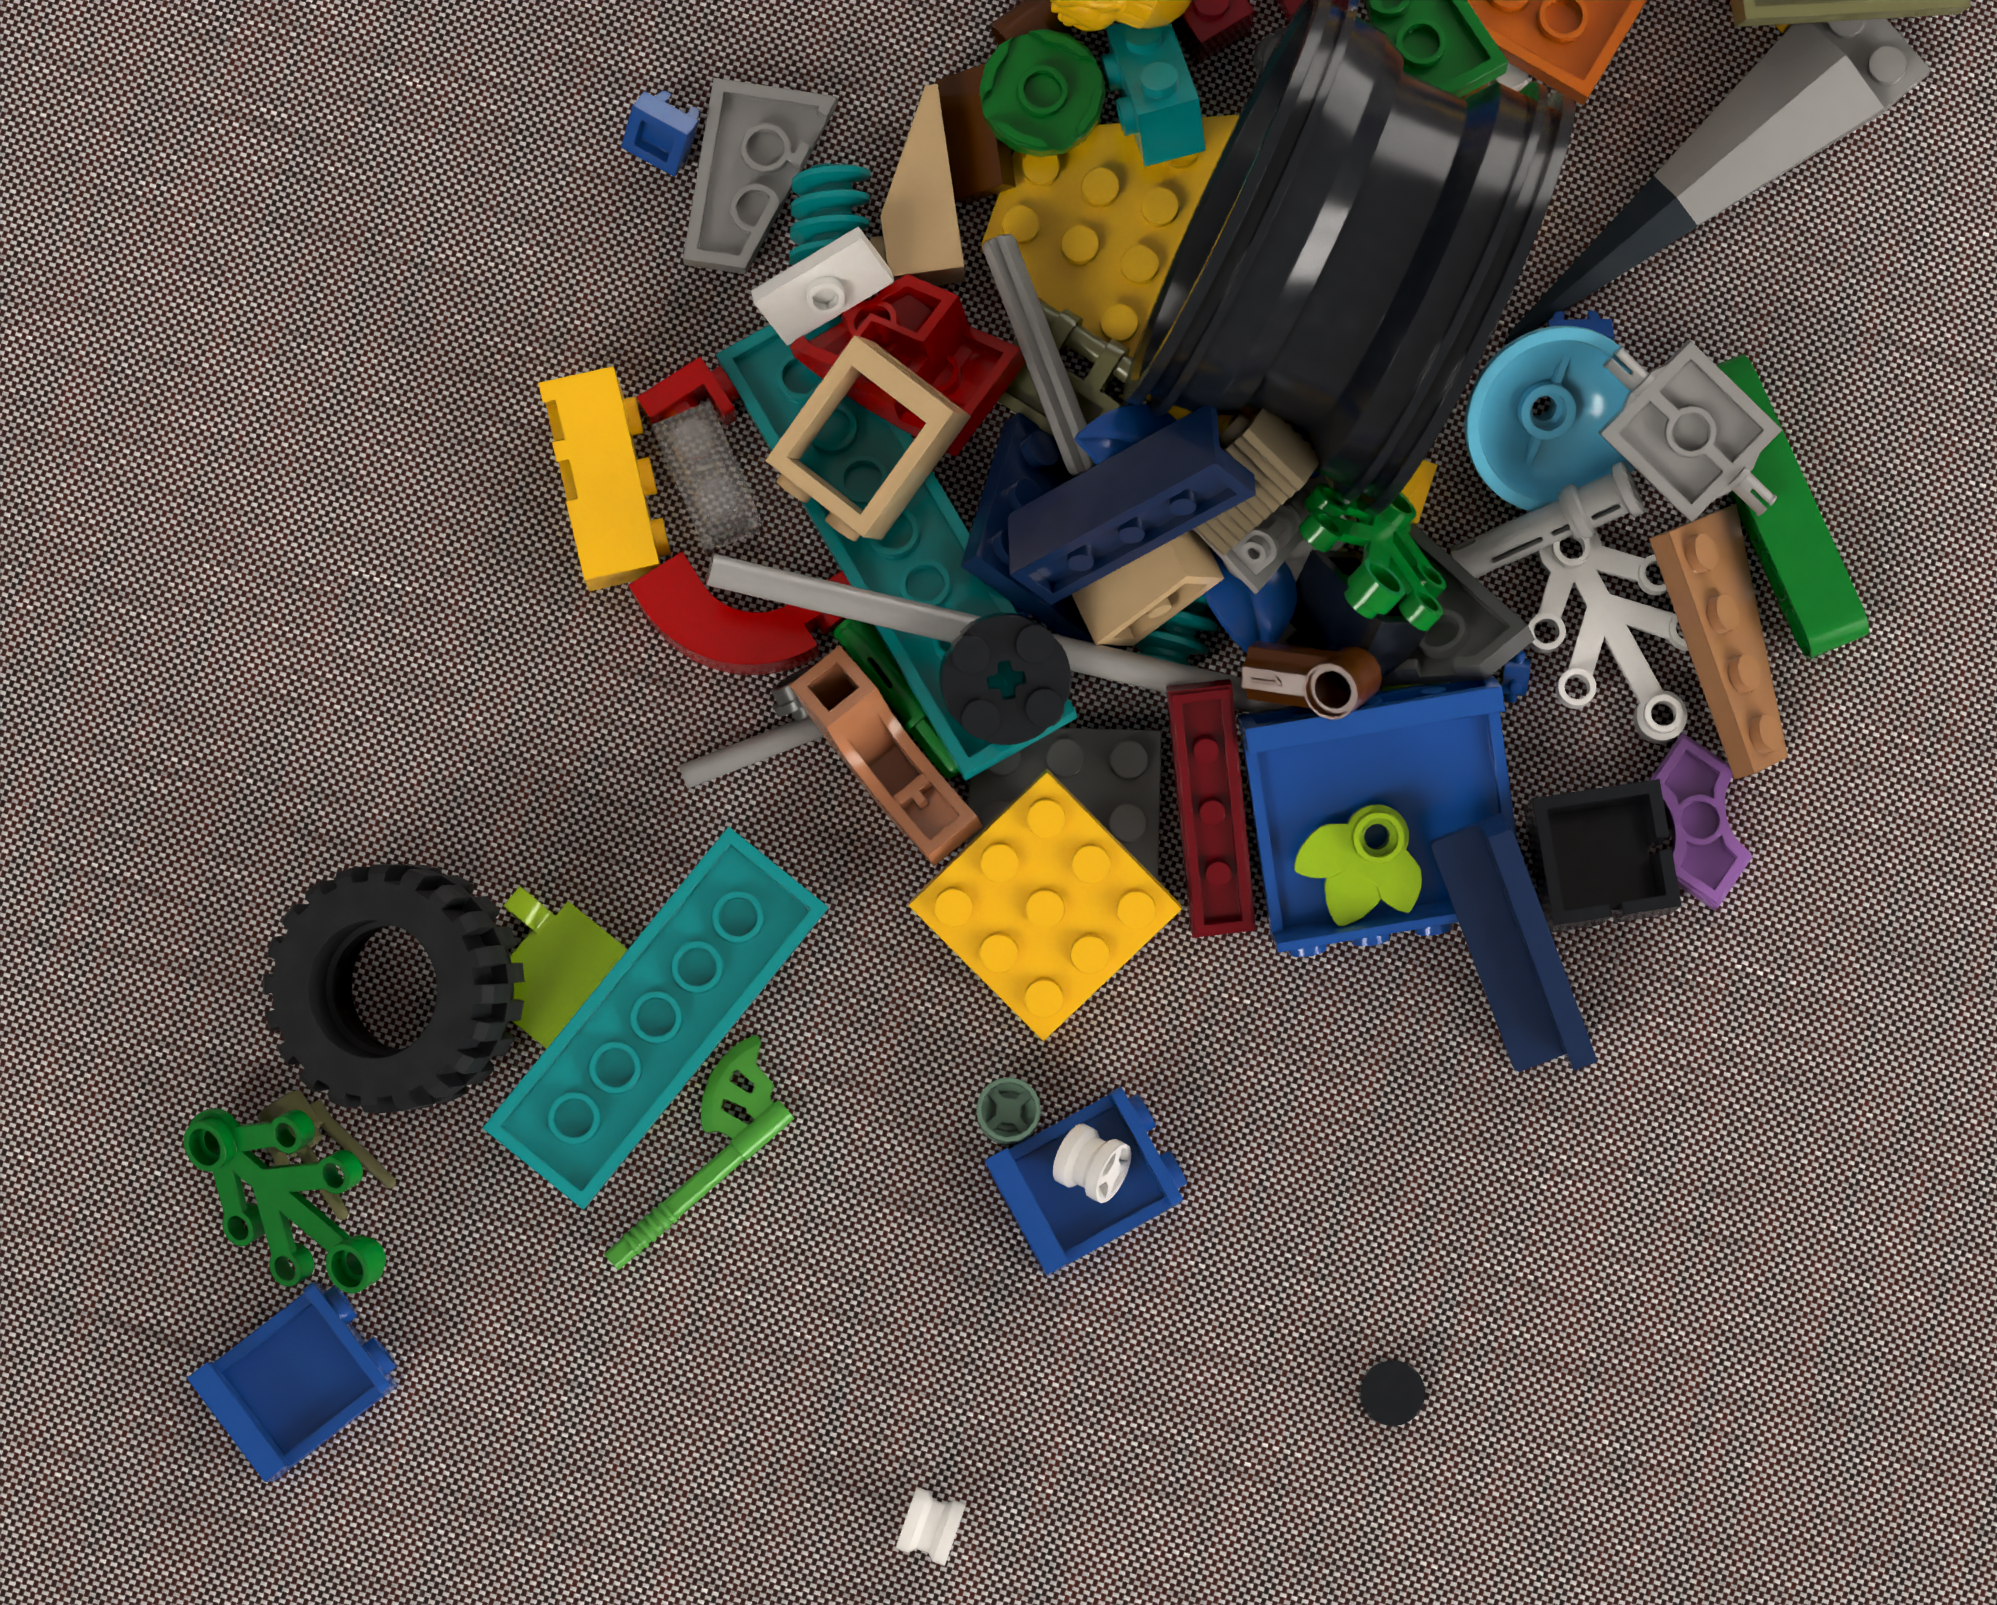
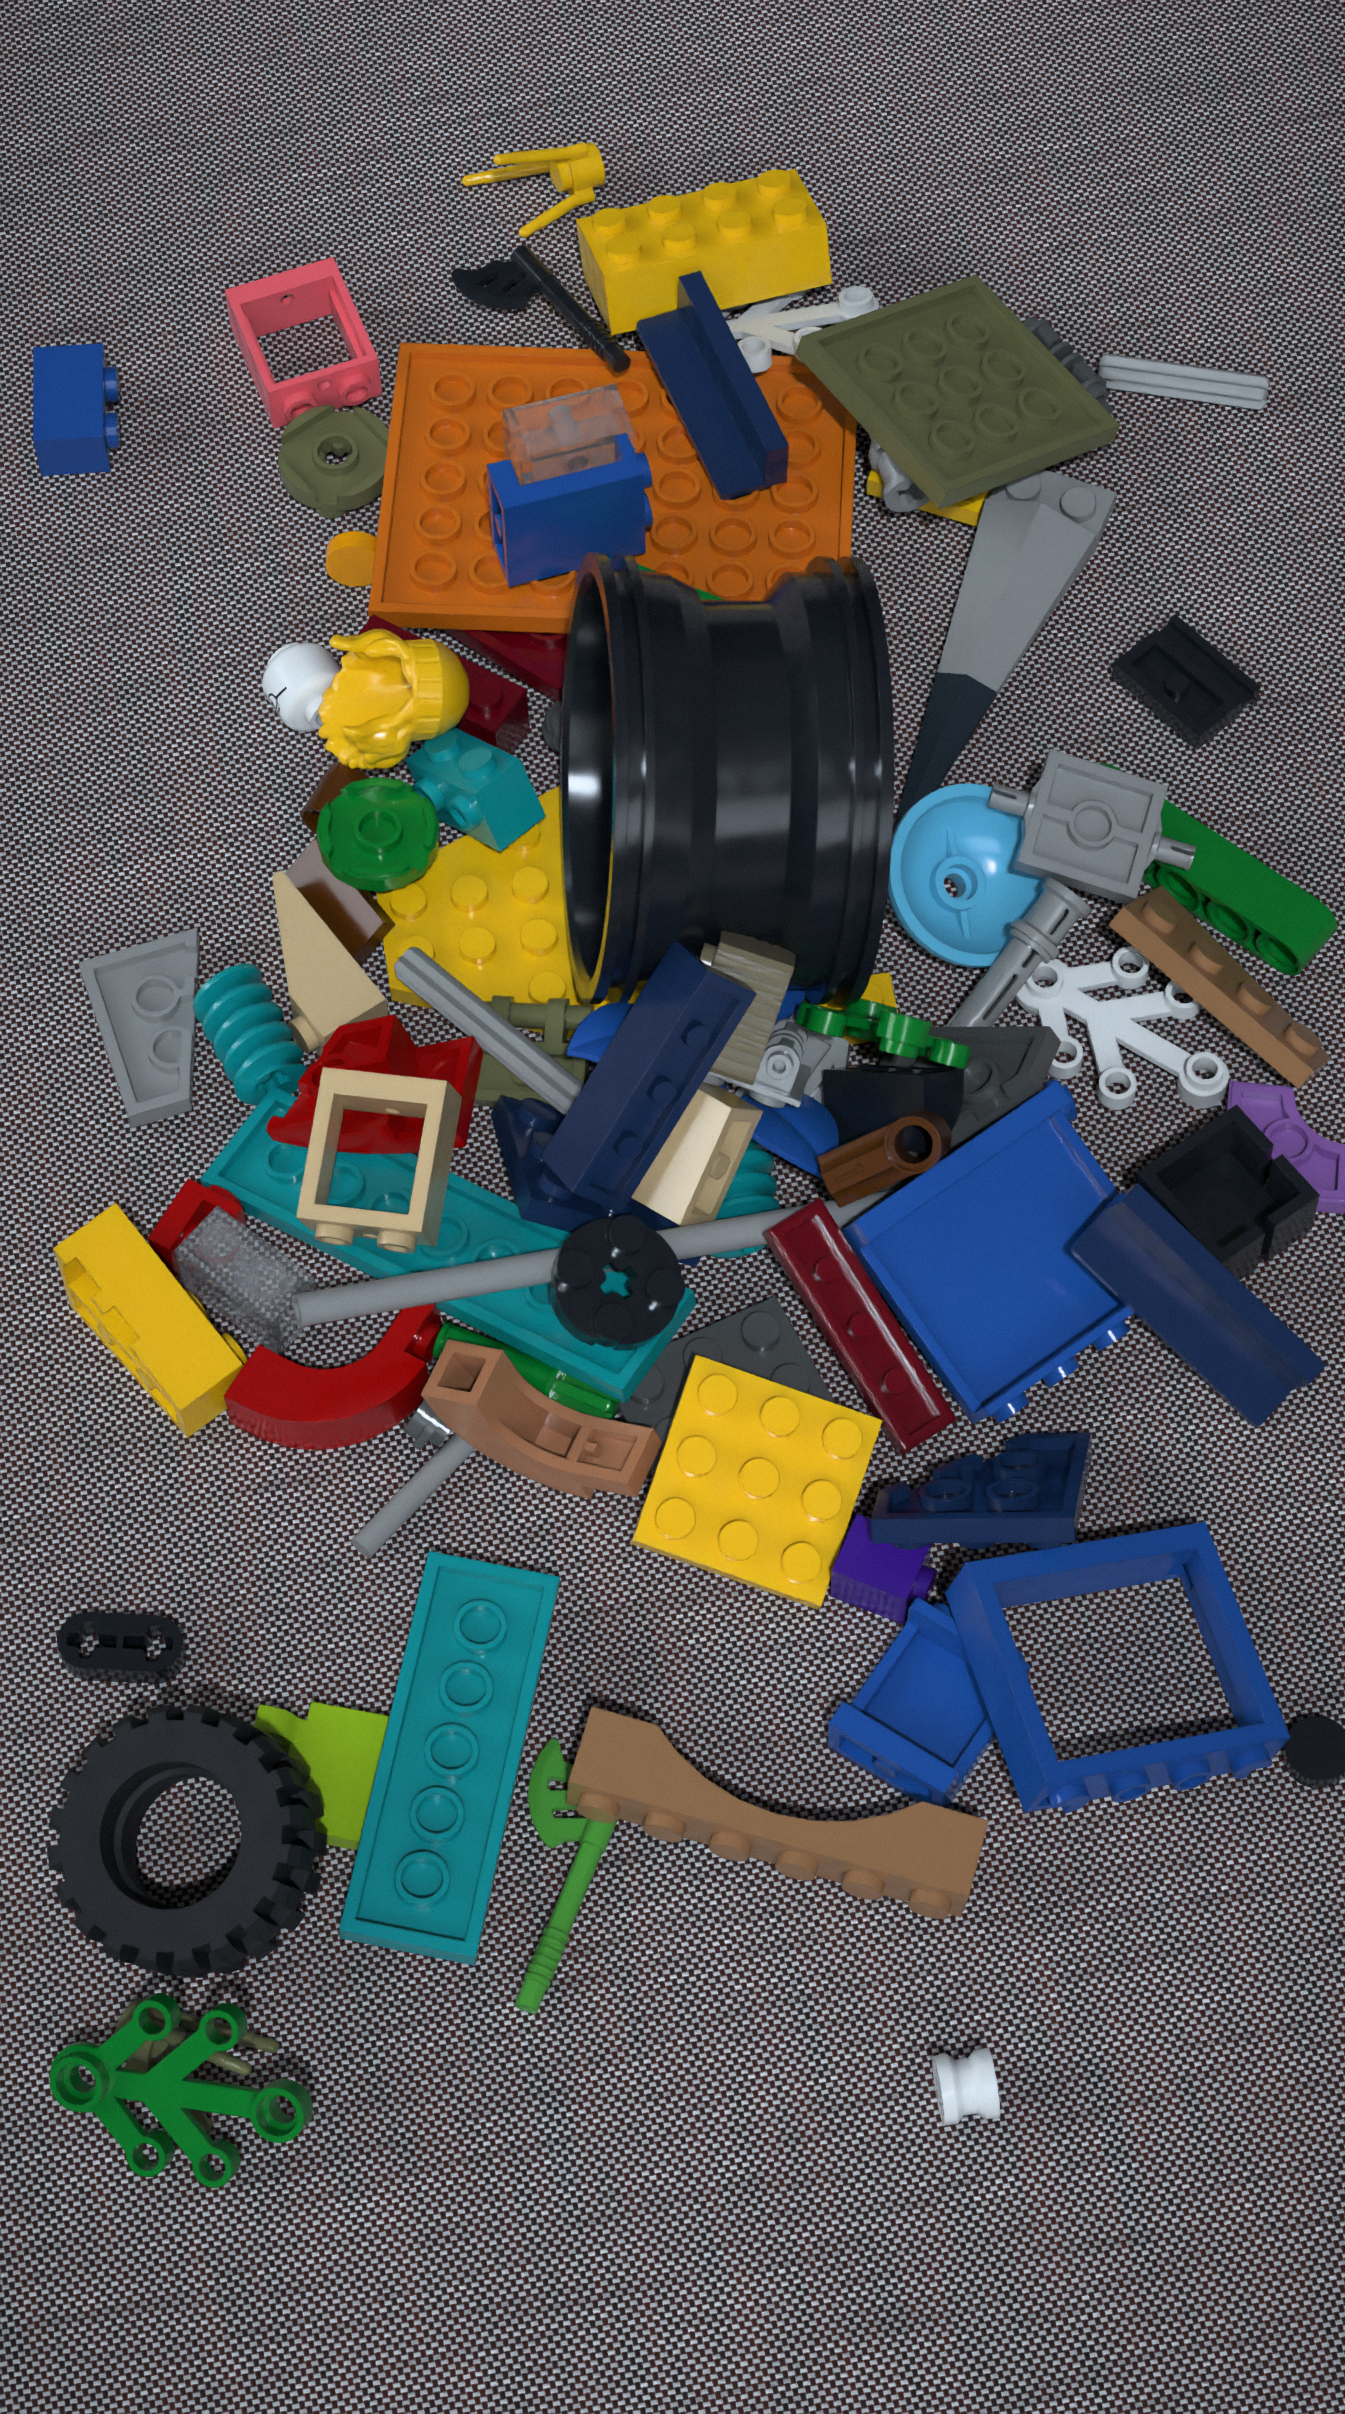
camera: 25 degrees left, 20 degrees down
blue panel [187,1282,398,1482] -> none
blue tile [621,91,700,177] -> none
white plate [751,226,894,346] -> none
sand green wheel [976,1077,1041,1146] -> none
white wheel [1053,1123,1132,1203] -> none
lime plate [1294,804,1422,926] -> none
none -> black beam [57,1612,187,1684]
none -> medium nougat arch [566,1706,989,1919]
none -> dark purple brick [830,1514,938,1625]
none -> dark blue plate [871,1433,1092,1550]
none -> blue window [945,1522,1290,1814]
none -> black plate [1112,614,1261,750]

